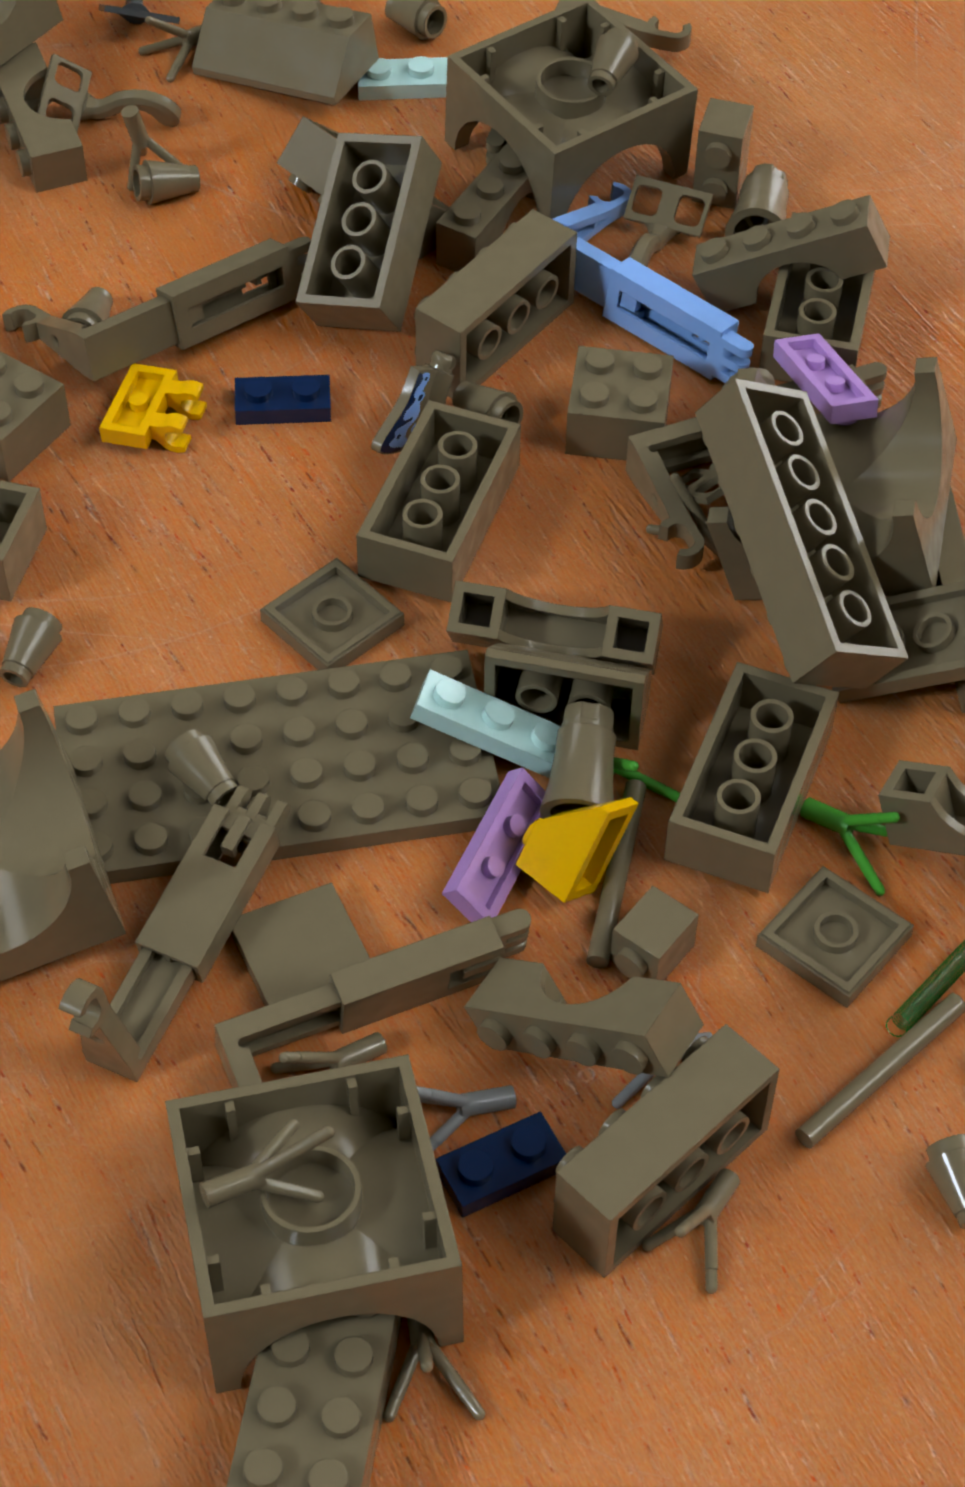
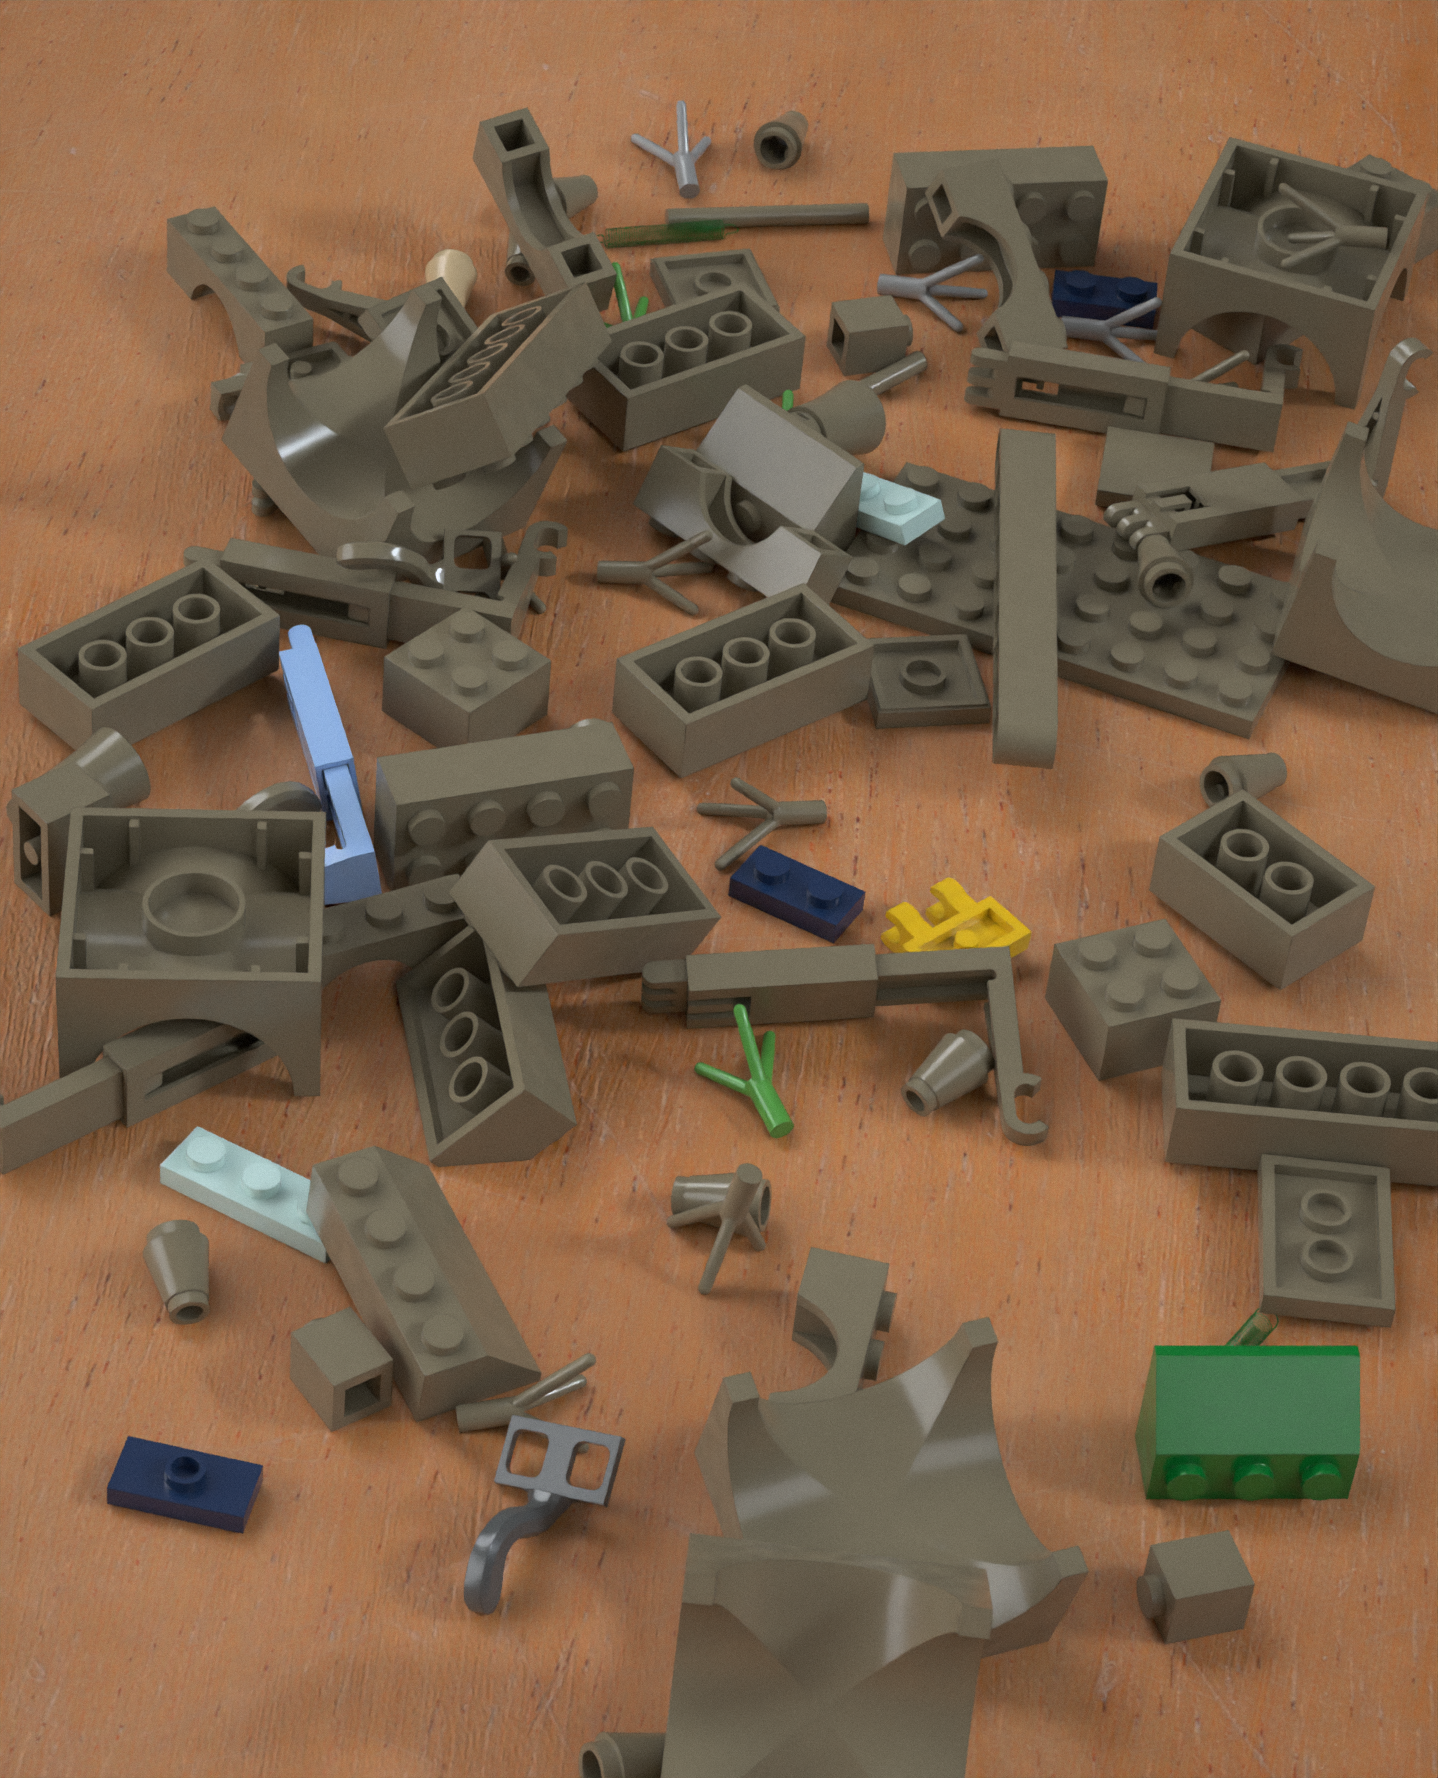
camera: 150 degrees left, 10 degrees down
dark tan piece [37,53,181,132] -> none
dark tan arm [371,350,456,454] -> none
lavender plate [442,767,545,922] -> none
yellow slope [516,797,639,903] -> none
dark tan cone [587,28,639,96] -> none
dark tan arch [692,195,890,312] -> none
lavender plate [773,333,879,425] -> none
none -> dark tan plant [597,530,714,615]
none -> bright green plant [694,1004,794,1138]
none -> dark tan plant [697,777,827,870]
none -> dark tan beam [992,428,1058,769]

